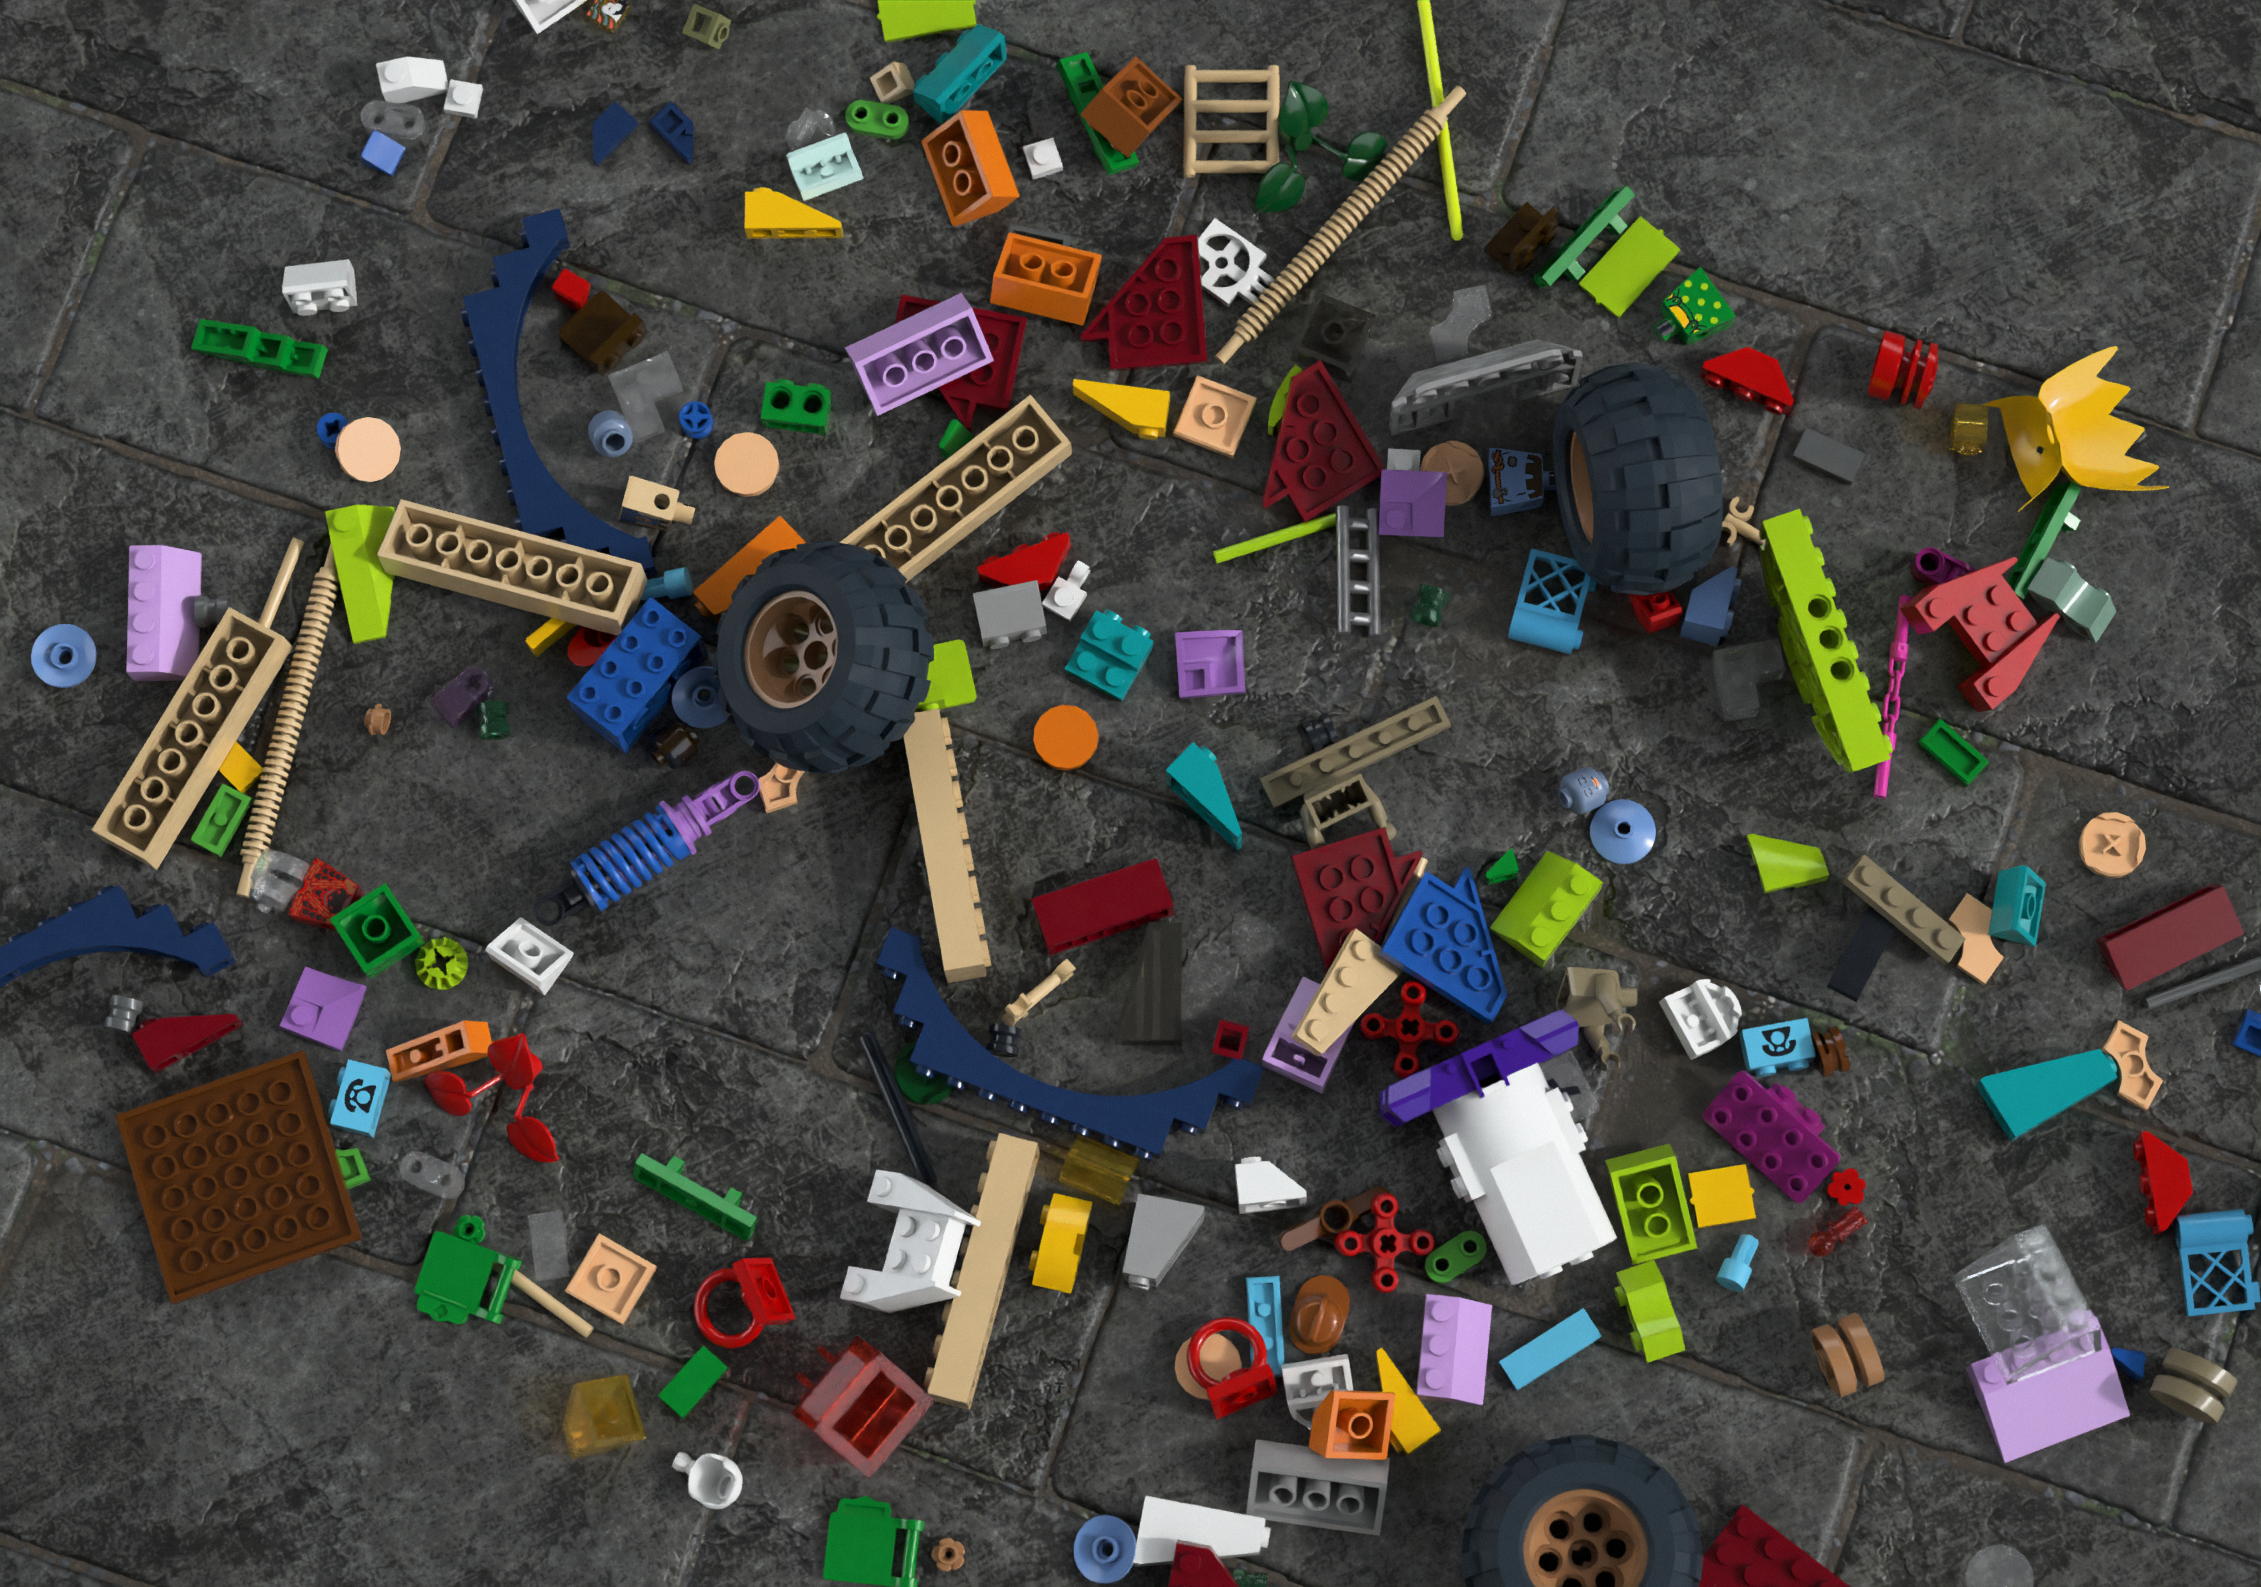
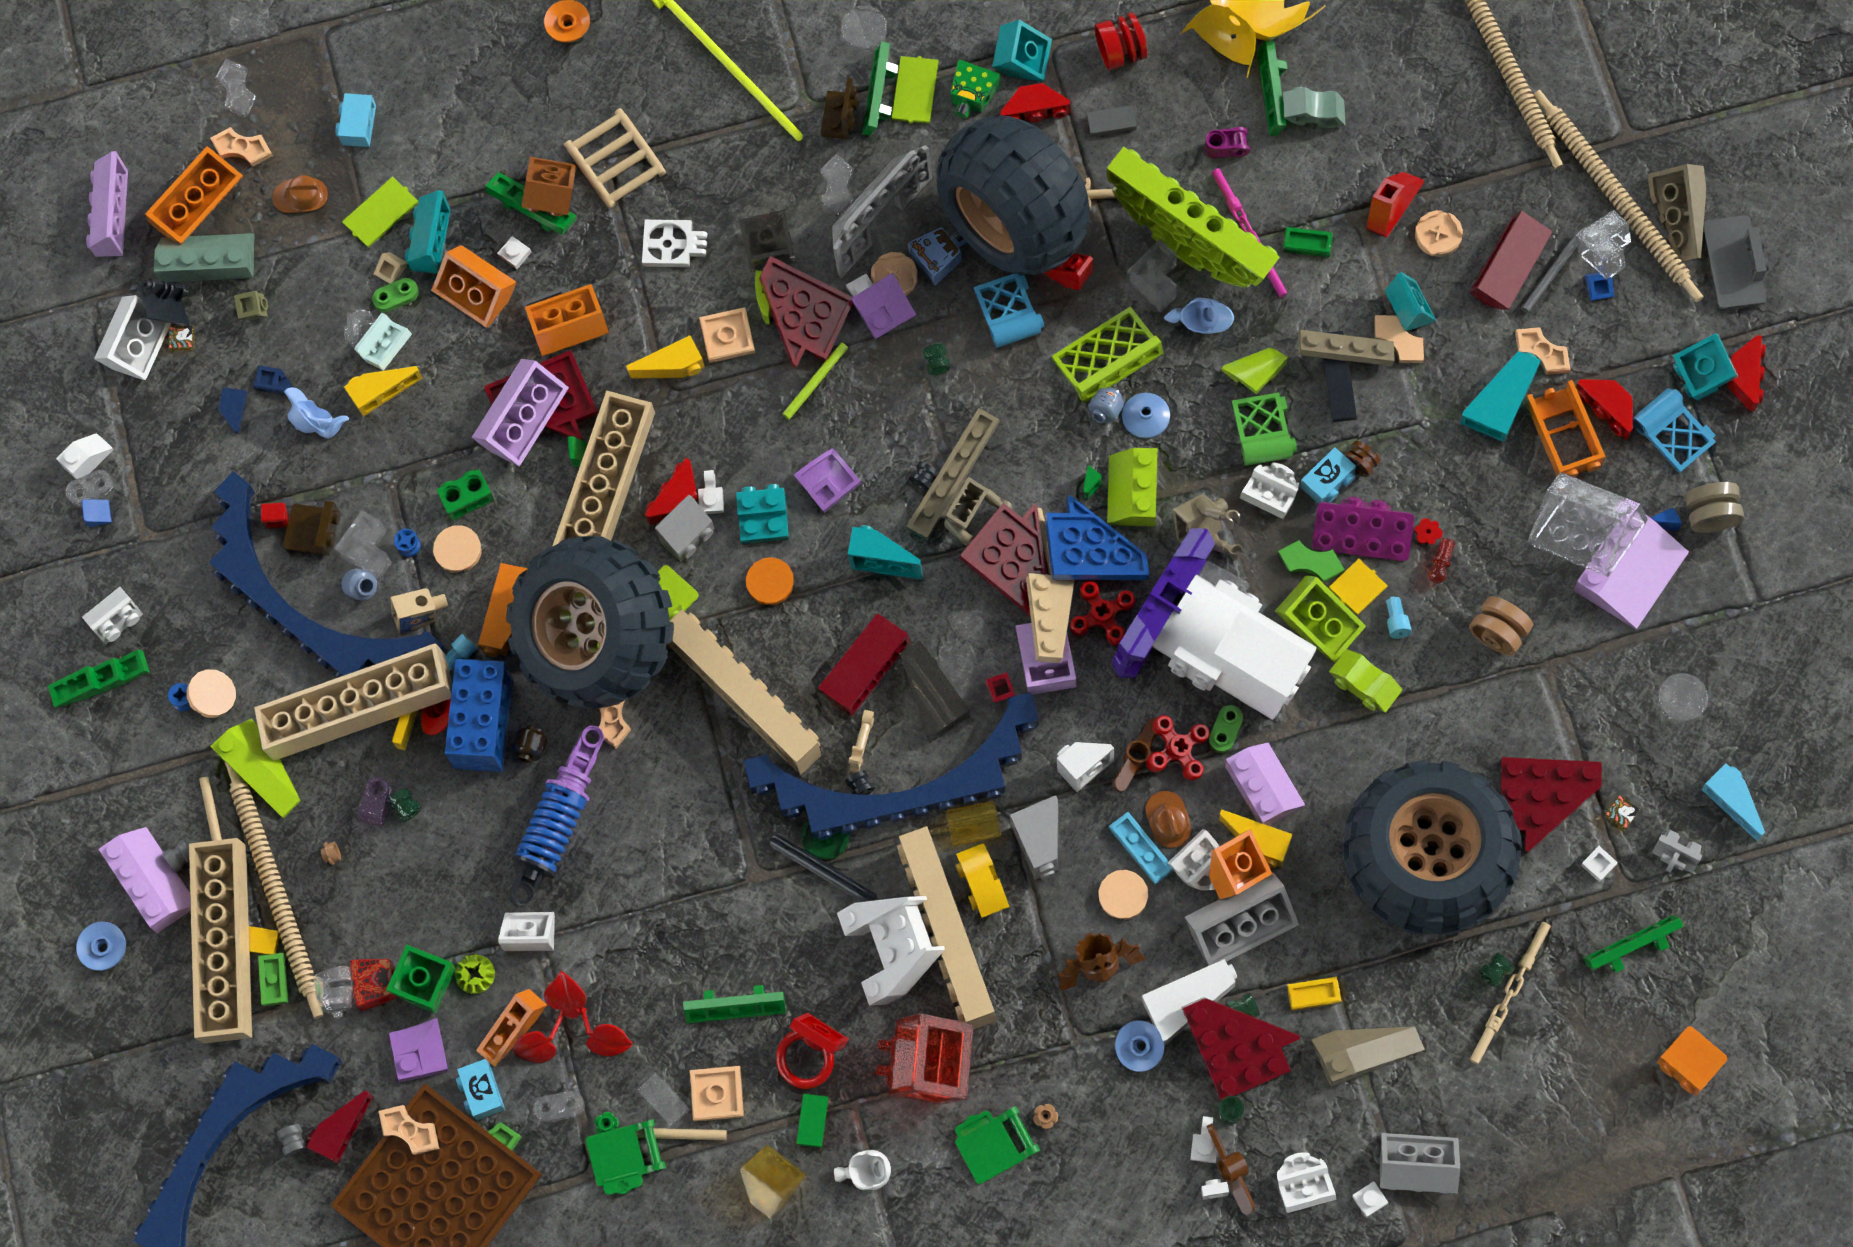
camera: 30 degrees left, 5 degrees down
white plate [444,79,483,119] -> none
medium blue dish [672,666,727,728] -> none
dark red wing [1081,235,1208,372] -> none
red tile [1186,1317,1278,1420] -> none
tan hose [1215,85,1466,365] -> none
dark green plant [1254,81,1391,213] -> none
flat silver bar [1336,506,1381,637] -> none
medium azure tile [1499,1308,1602,1391] -> none
medium blue slope [1679,567,1742,646] -> none
wedge [1900,557,2060,712] -> none
clear yellow brick [1950,403,1988,455] -> none
none -> light blue hair [284,388,349,439]
none -> light nougat tile [379,1105,439,1155]
none -> clear tile [841,6,887,50]
none -> teal slope [992,20,1052,82]
none -> lime fence [1051,307,1163,403]
none -> reddish brown helmet [1058,932,1146,991]
none -> light blue hair [1164,298,1234,334]
none -> bright green piece [1232,393,1297,466]
none -> bright green tile [1278,540,1345,583]
none -> red slope [1366,172,1424,238]
none -> orange door [1525,380,1606,480]

